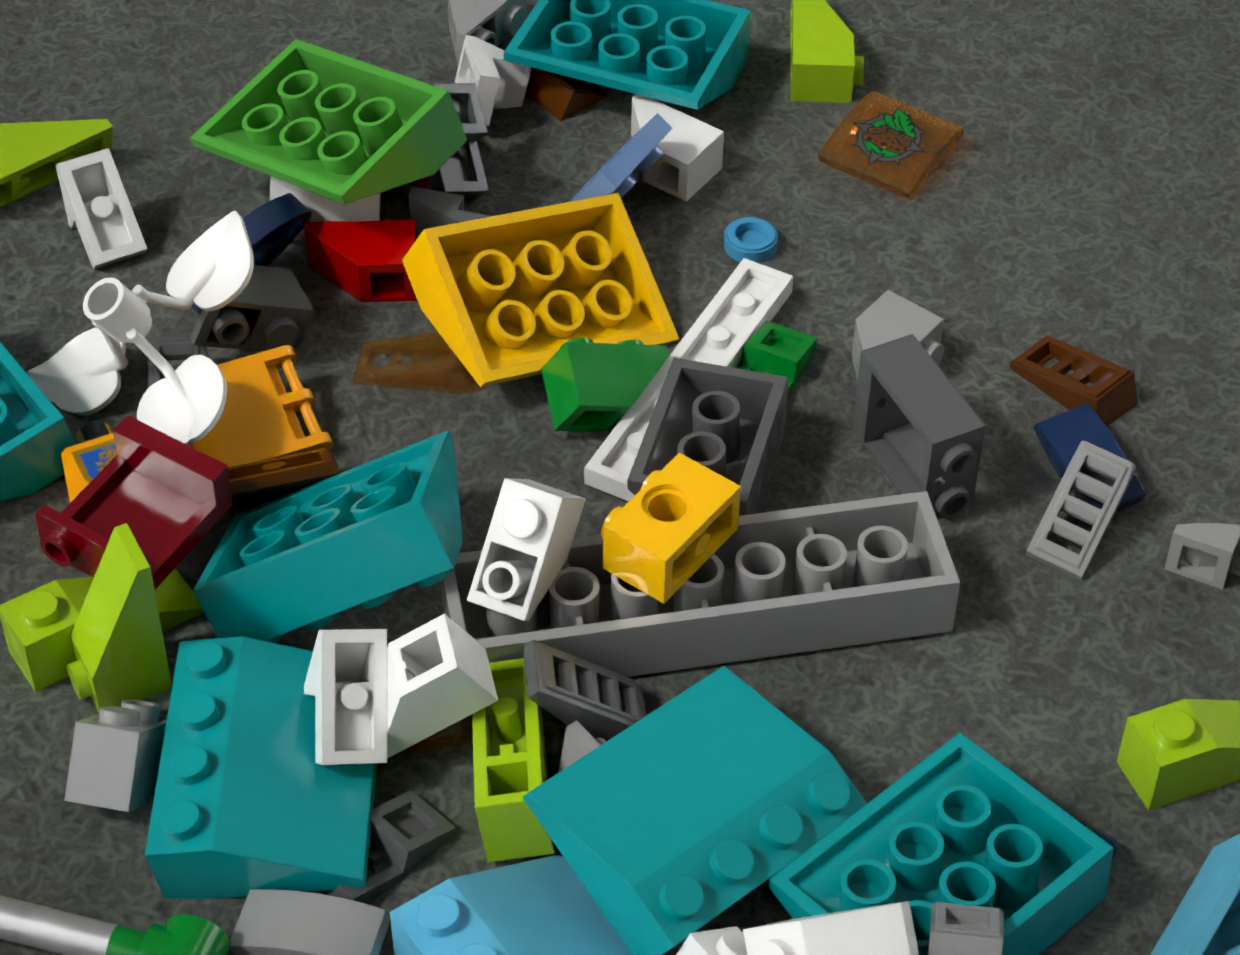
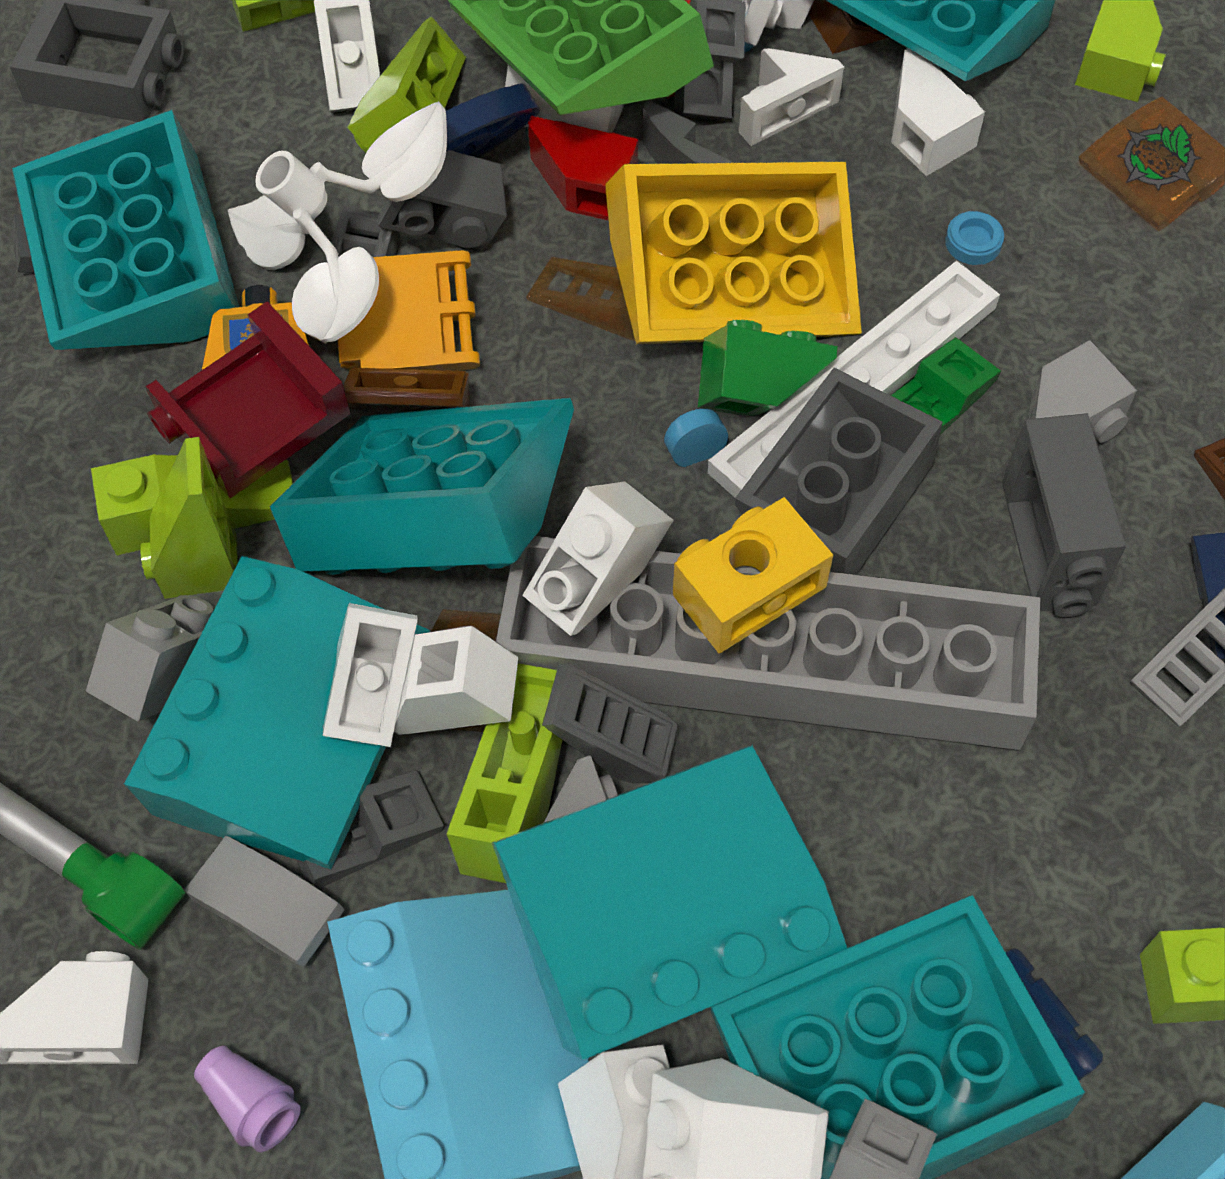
camera: 20 degrees right, 15 degrees up
medium blue plate [569,113,672,202] -> none
none -> lime slope [347,16,466,153]
none -> dark azure tile [664,409,728,467]
none -> white slope [739,49,844,146]

